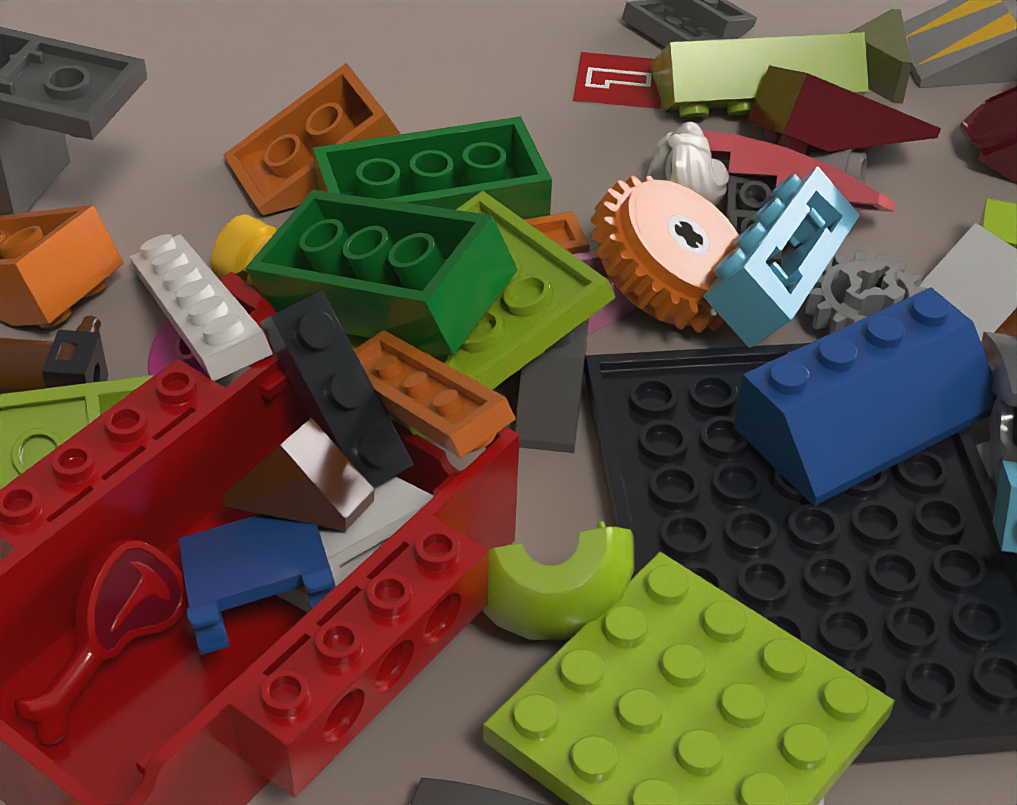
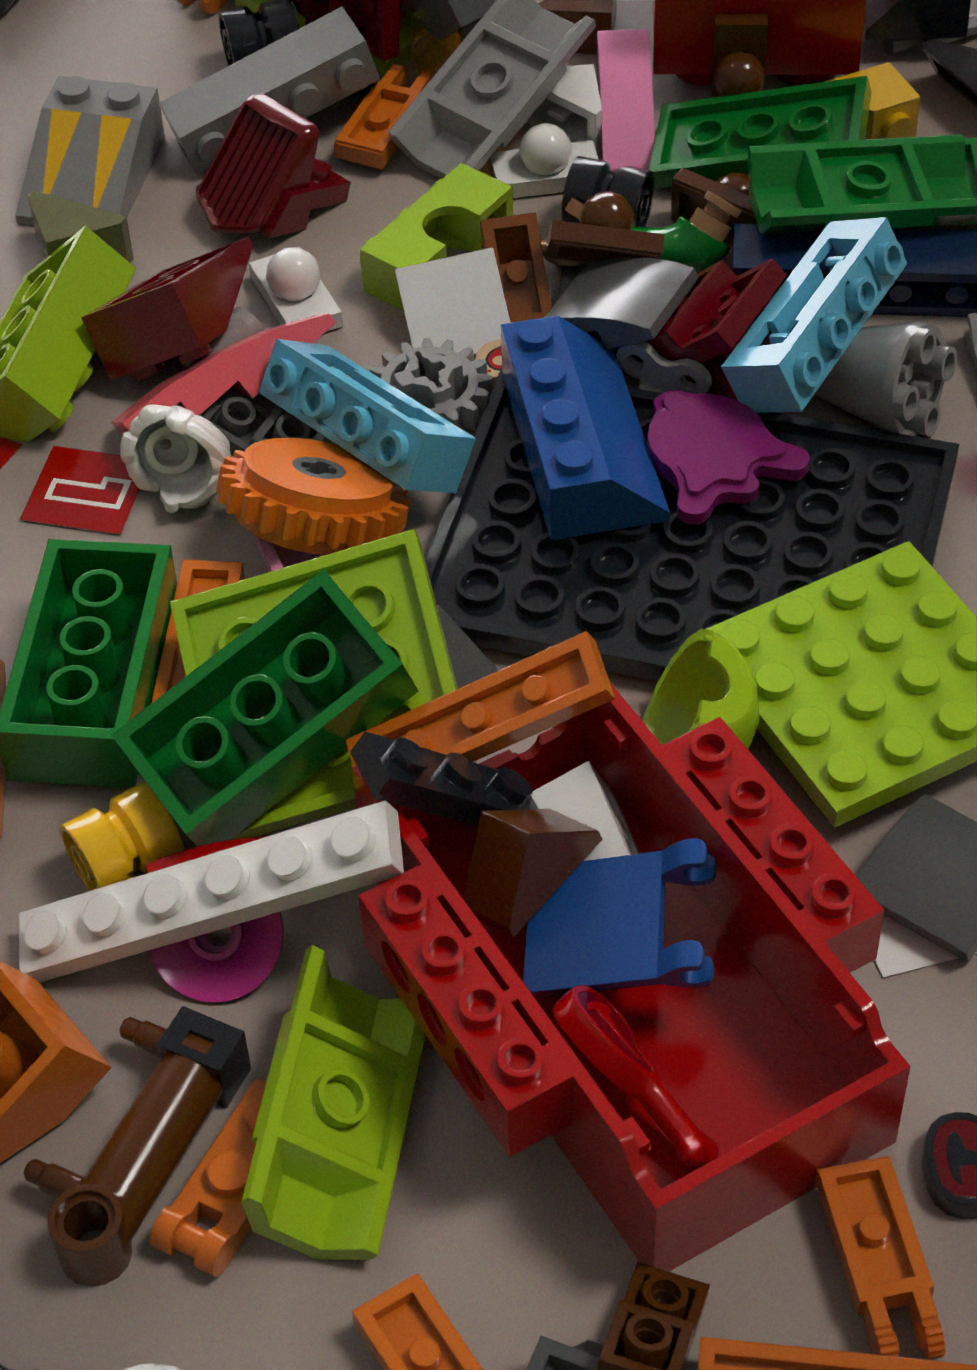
camera: 65 degrees left, 5 degrees up
none -> red sticker [19,446,140,535]
none -> white tile [249,247,343,332]
none -> magenta tile [648,390,810,525]

